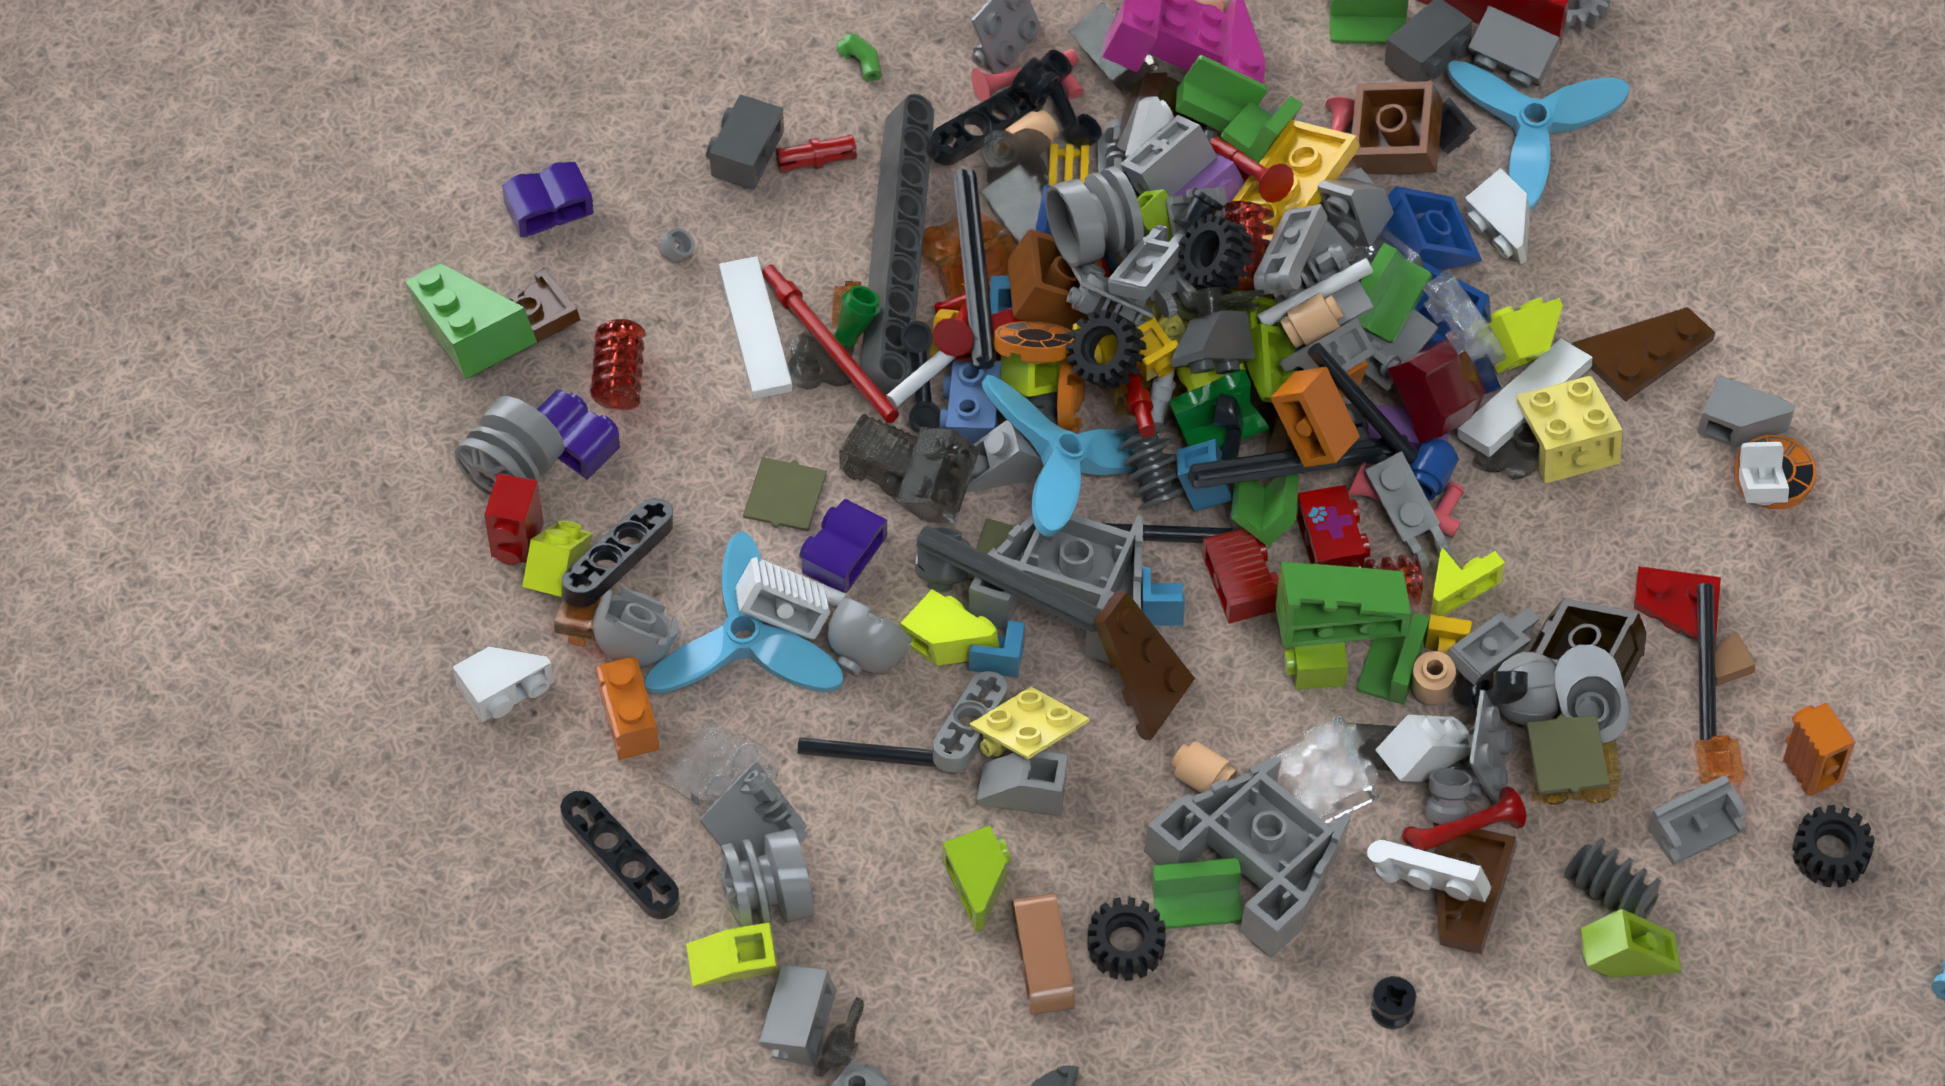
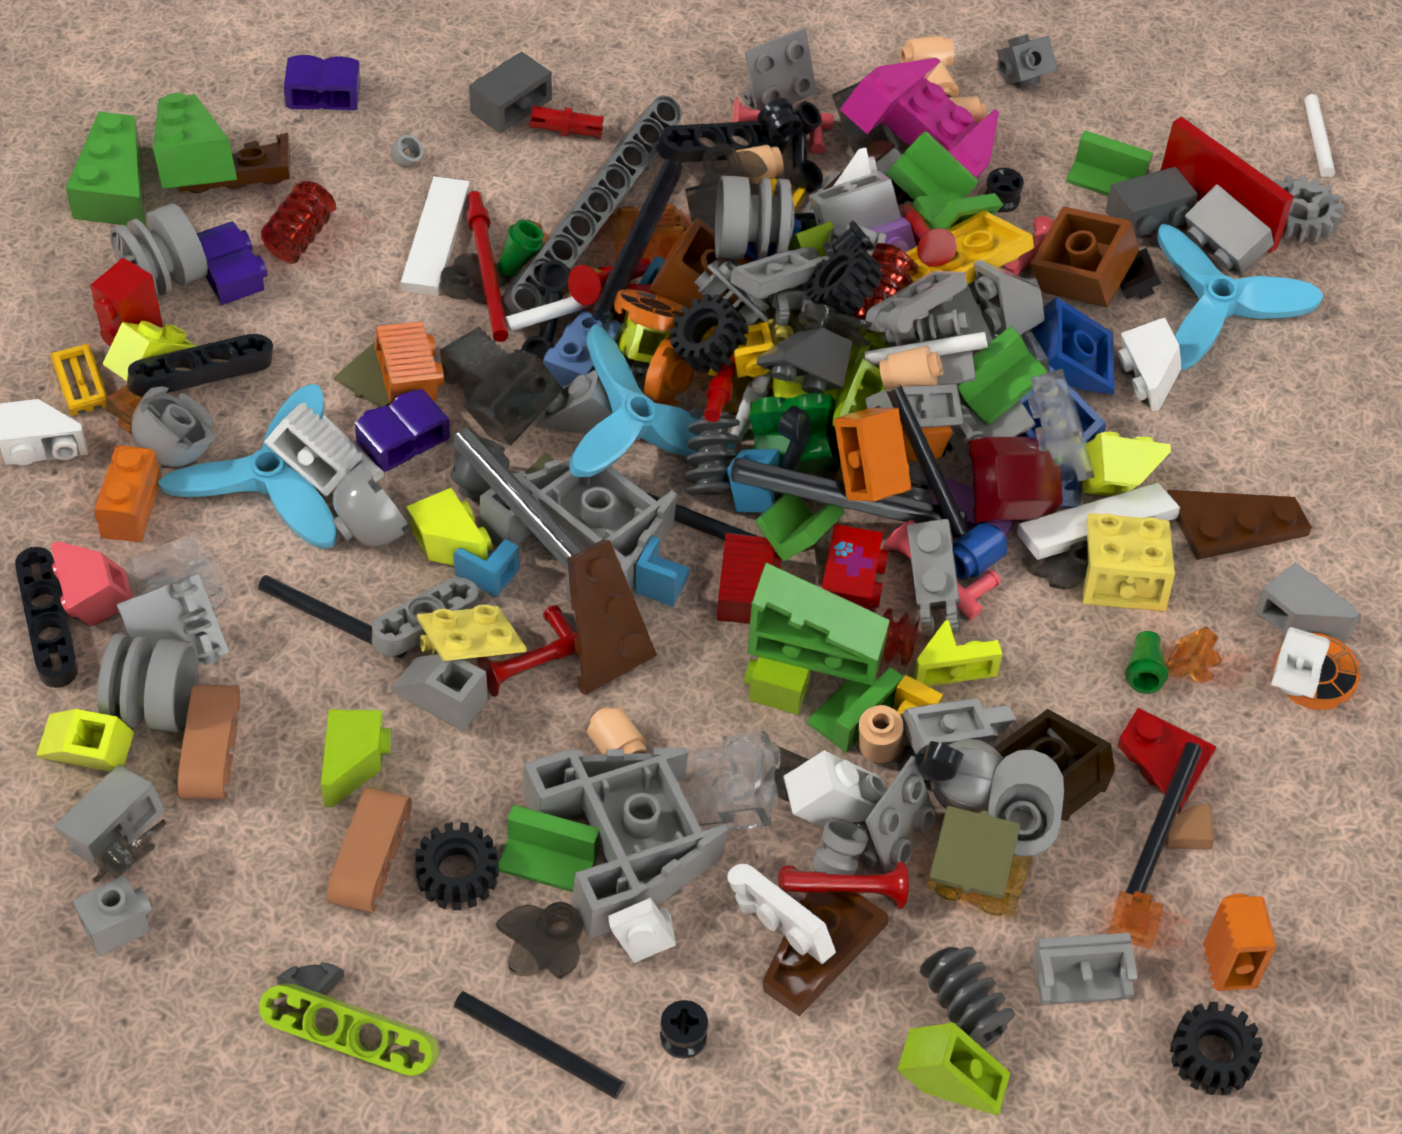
camera: 20 degrees right, 5 degrees down
bright green arm [836,33,882,82] -> none
none -> yellow tile [50,343,110,417]
none -> coral slope [51,541,133,627]
none -> bright green wedge [66,111,146,227]
none -> nougat beam [178,684,241,799]
none -> orange brick [375,321,444,404]
none -> black bar [454,991,625,1099]
none -> red piece [477,605,577,697]
none -> clear smoke plate [496,902,583,979]
none -> white bracket [608,898,676,963]
none -> black wheel [984,168,1024,212]
none -> green cone [1125,631,1168,694]
none -> clear orange tile [1166,626,1222,683]

